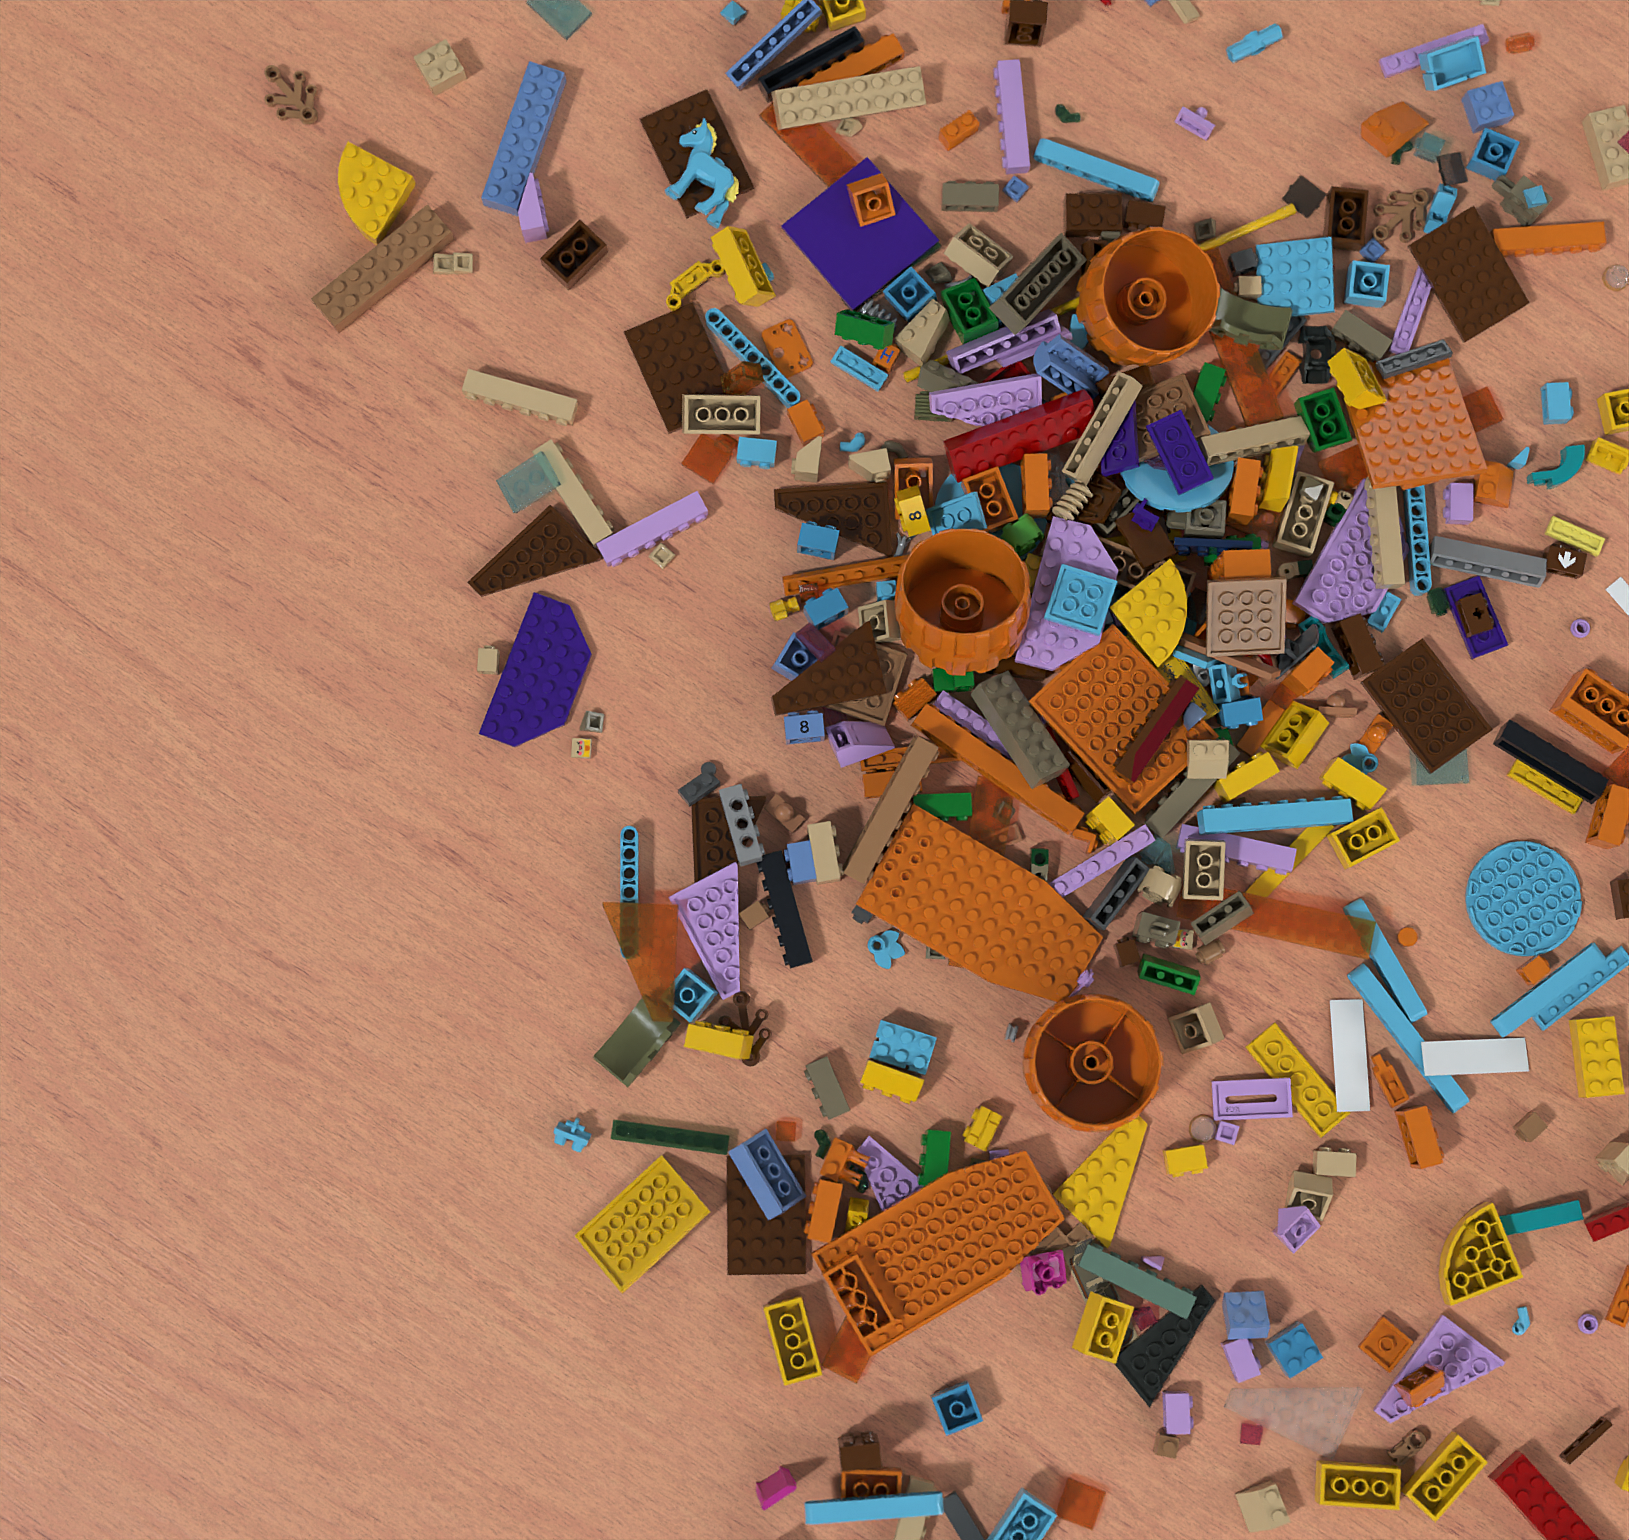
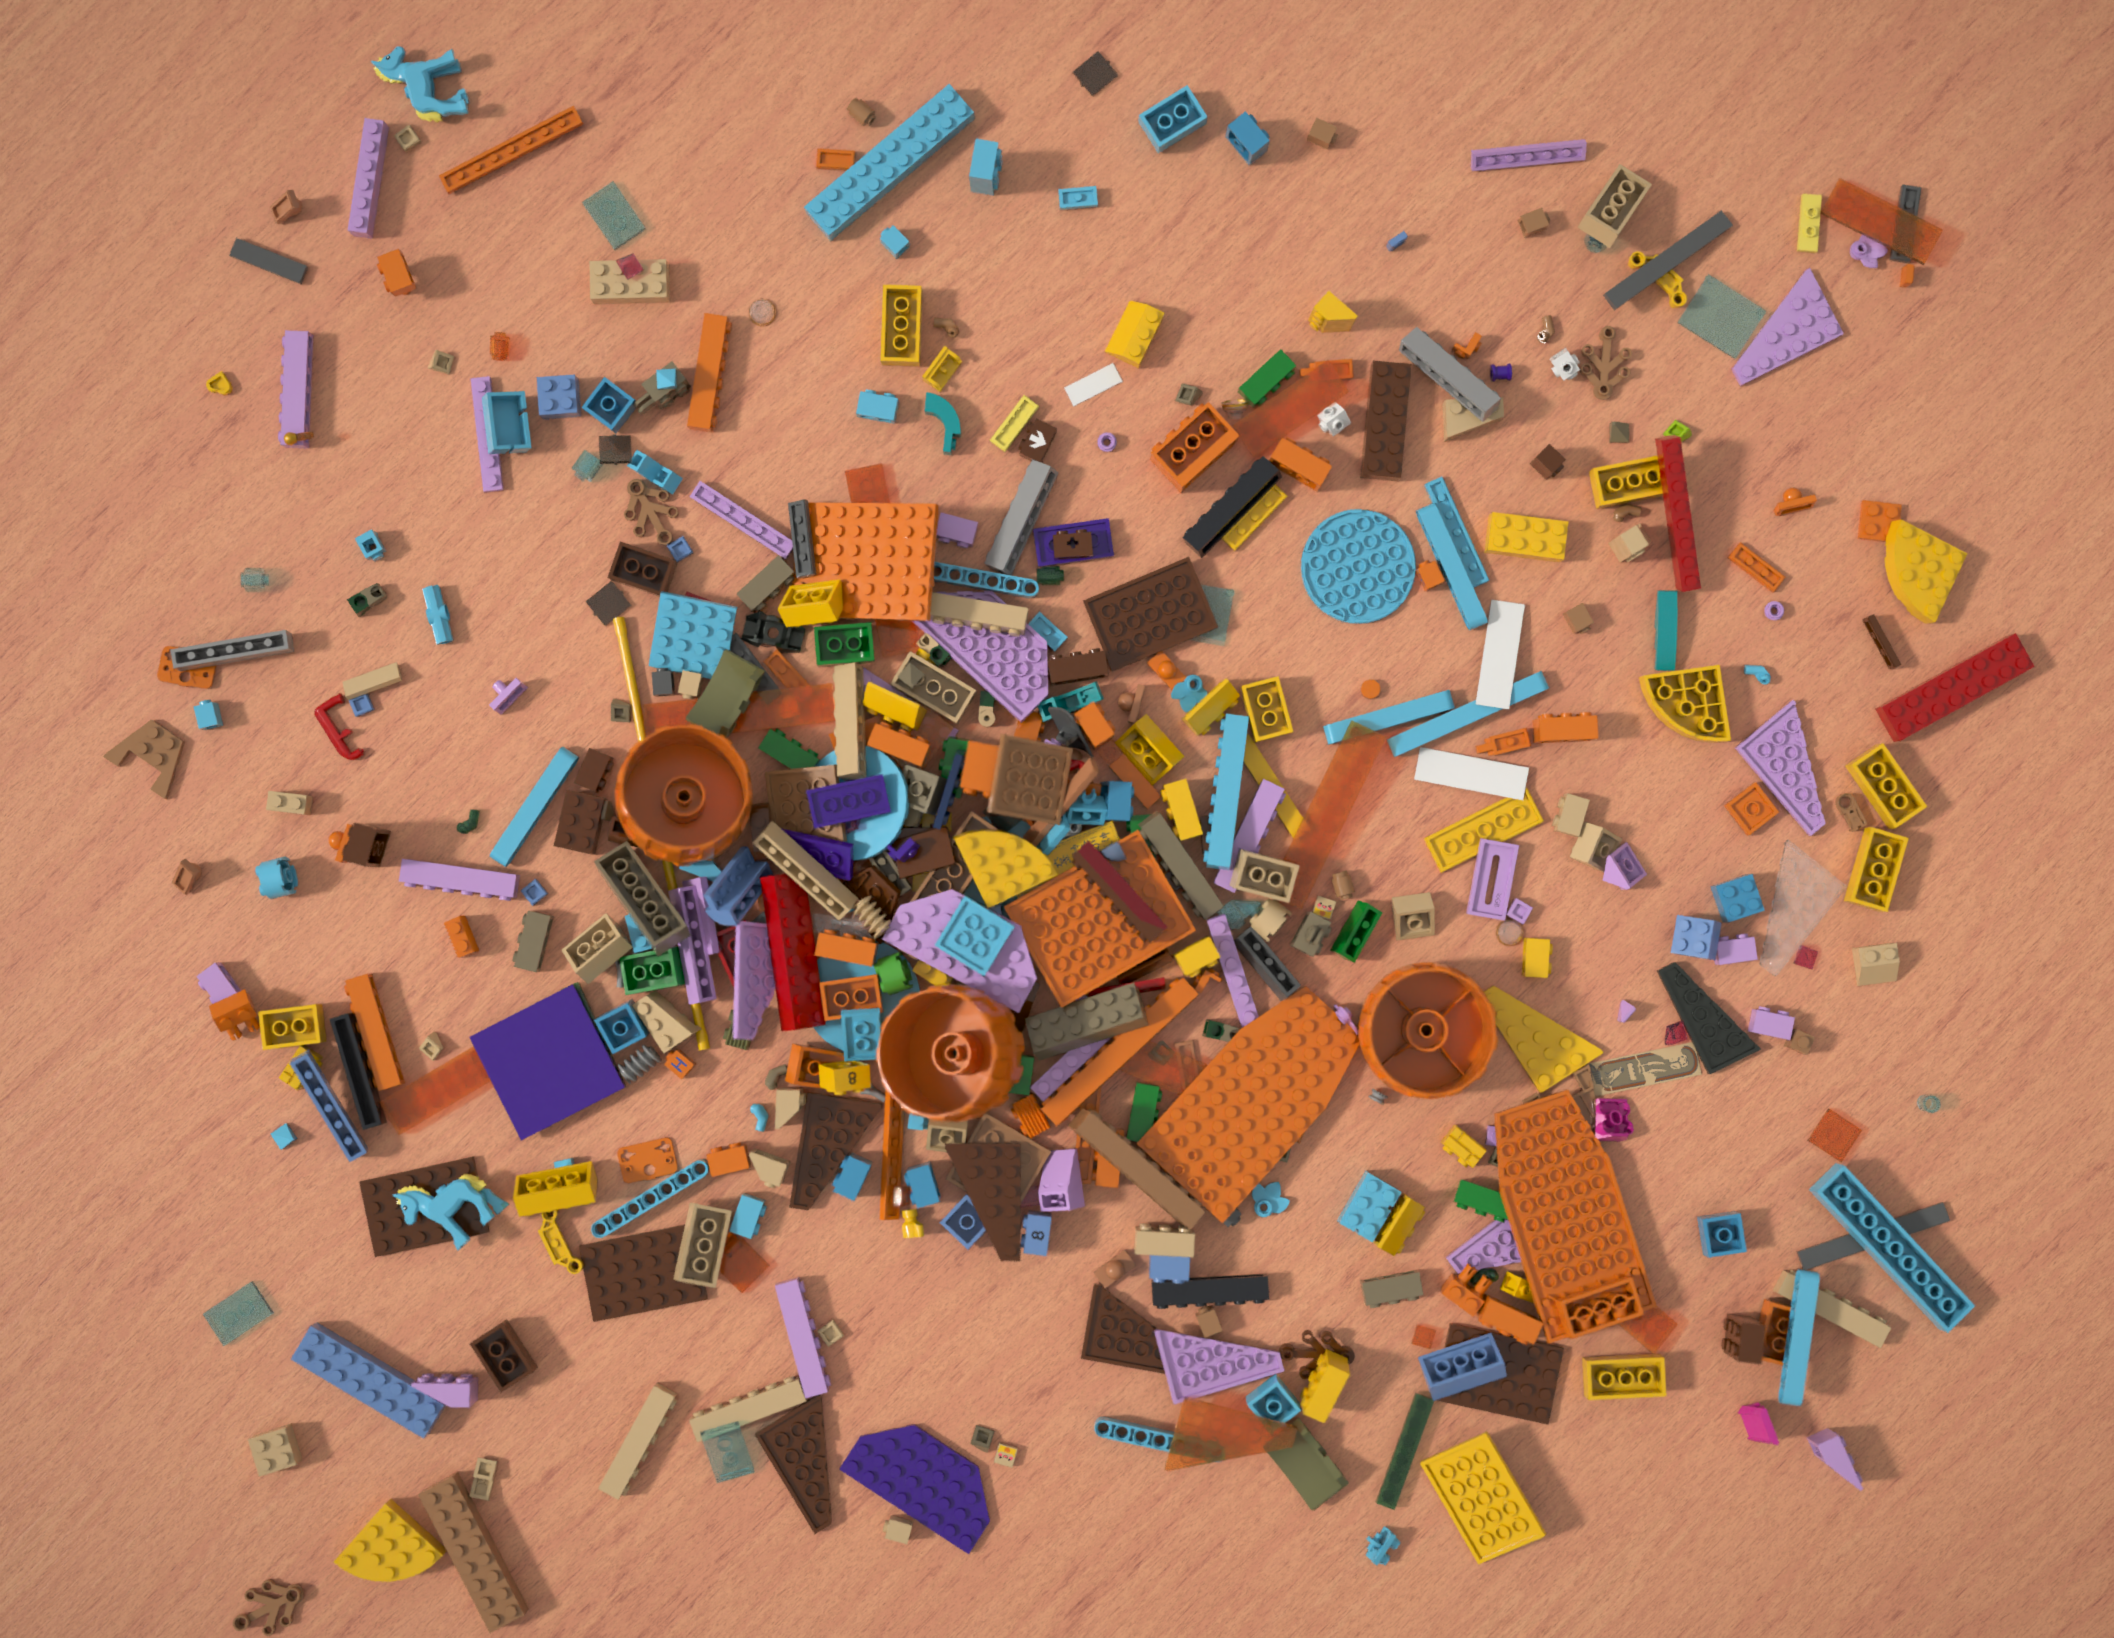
camera: 70 degrees left, 5 degrees up
dark grey hinge [678,762,720,807] -> none
light grey brick [719,784,765,867] -> none
clear orange brick [720,361,764,395] -> none
tan brick [771,66,926,130] -> none
clear pink tile [795,622,836,662] -> none
clear green arm [814,1130,831,1159] -> none
medium azure plate [831,346,888,392] -> none
green brick [835,309,894,350] -> none
orange slope [847,173,896,227] -> none
dark tan brick [917,360,978,392] -> none
dark tan slope [925,262,952,283] -> none
yellow slope [1072,1291,1134,1364] -> none
sand green brick [1077,1243,1197,1319] -> none
reddish brown brick [1113,937,1141,967] -> none
tan slope [1187,740,1229,779] -> none
dark tan brick [1191,891,1254,946] -> none
medium azure brick [1344,260,1390,308] -> none
orange slope [1361,101,1429,158] -> none
clear green arm [1391,141,1413,165] -> none
orange slope [1394,1363,1445,1408] -> none
reddish brown plate [1408,206,1530,343] -> none
orange slope [1473,460,1514,508] -> none
medium azure slope [1507,447,1530,470] -> none

